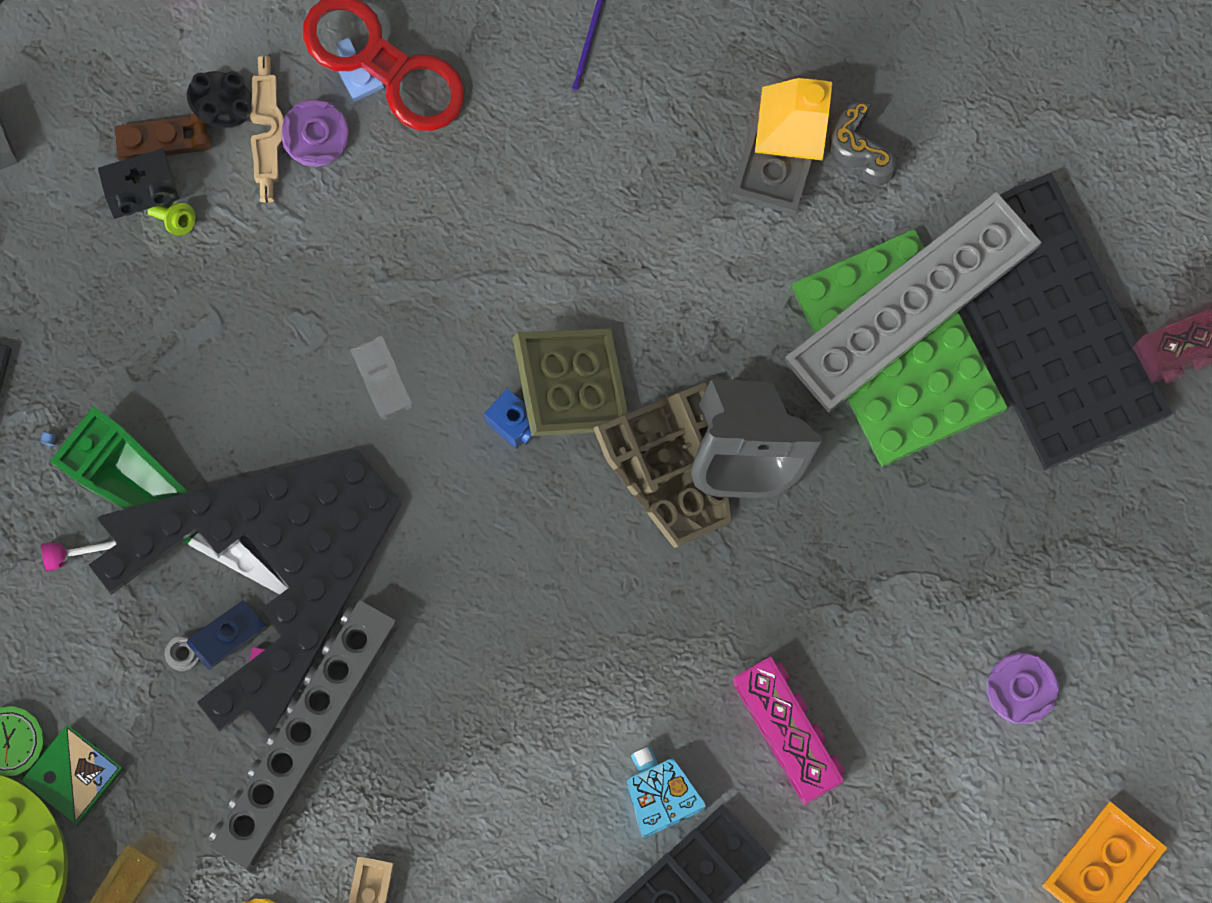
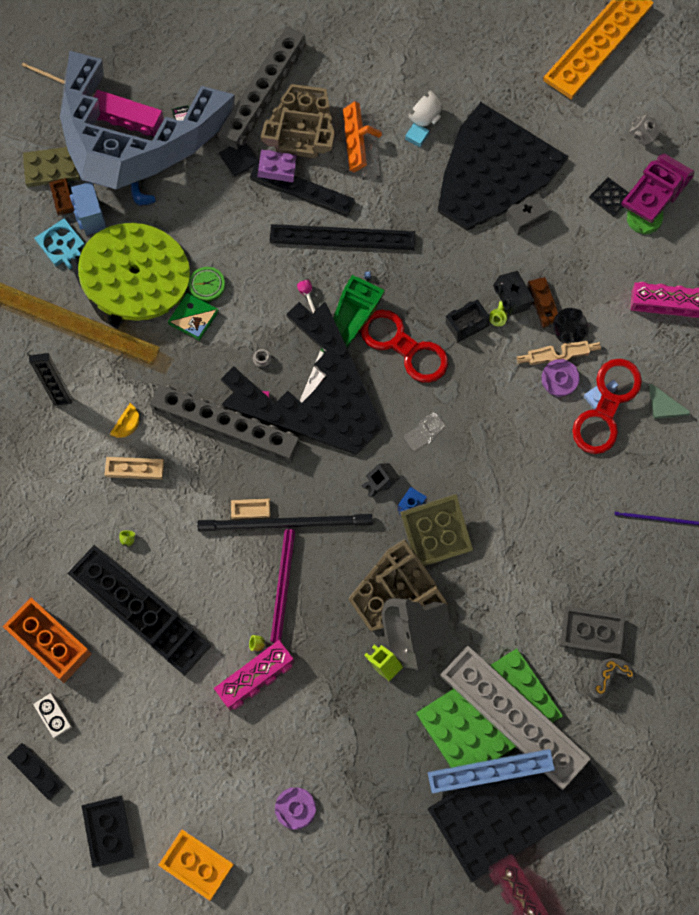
camera: 85 degrees right, 5 degrees down
dark blue plate [187,600,266,670] -> none
medium azure torso [627,747,706,839] -> none
yellow slope [755,78,832,160] -> none
none -> black piece [197,514,373,532]
none -> tan tile [231,499,271,520]
none -> lime hinge [249,635,265,651]
none -> magenta axle [270,529,295,643]
none -> red bar [360,309,448,383]
none -> black brick [362,463,400,497]
none -> lime brick [364,645,403,682]
none -> medium blue plate [428,749,555,793]
none -> black window [446,299,489,343]

